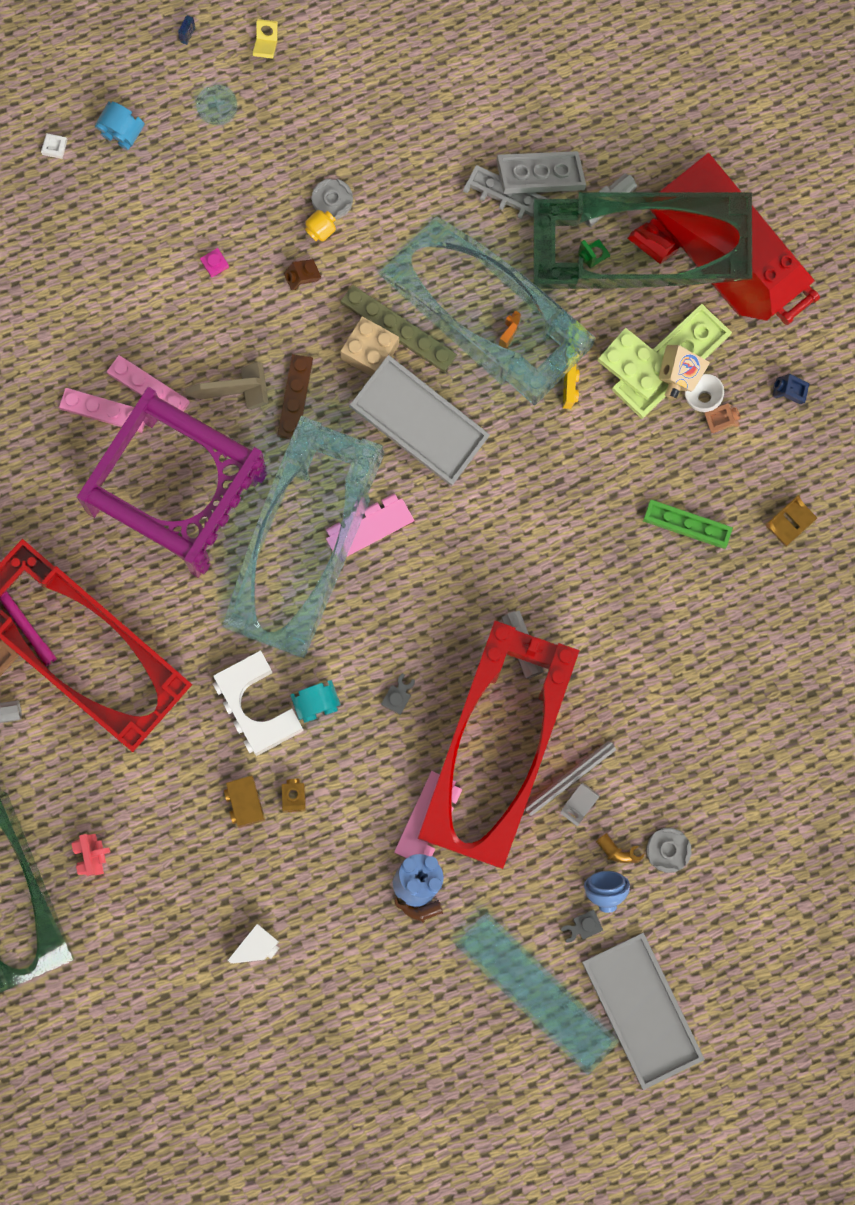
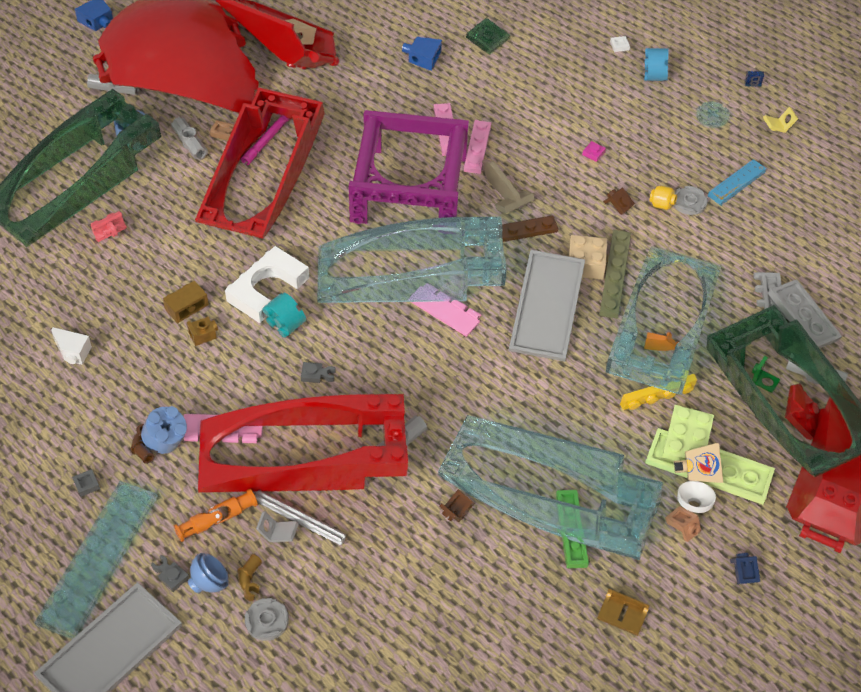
camera: 70 degrees right, 25 degrees down
none -> dark grey plate [72,469,100,497]
none -> orange piece [173,489,258,542]
none -> clear light blue windscreen [438,415,663,560]
none -> reddish brown bracket [439,489,475,522]
none -> dark azure tile [708,159,767,205]

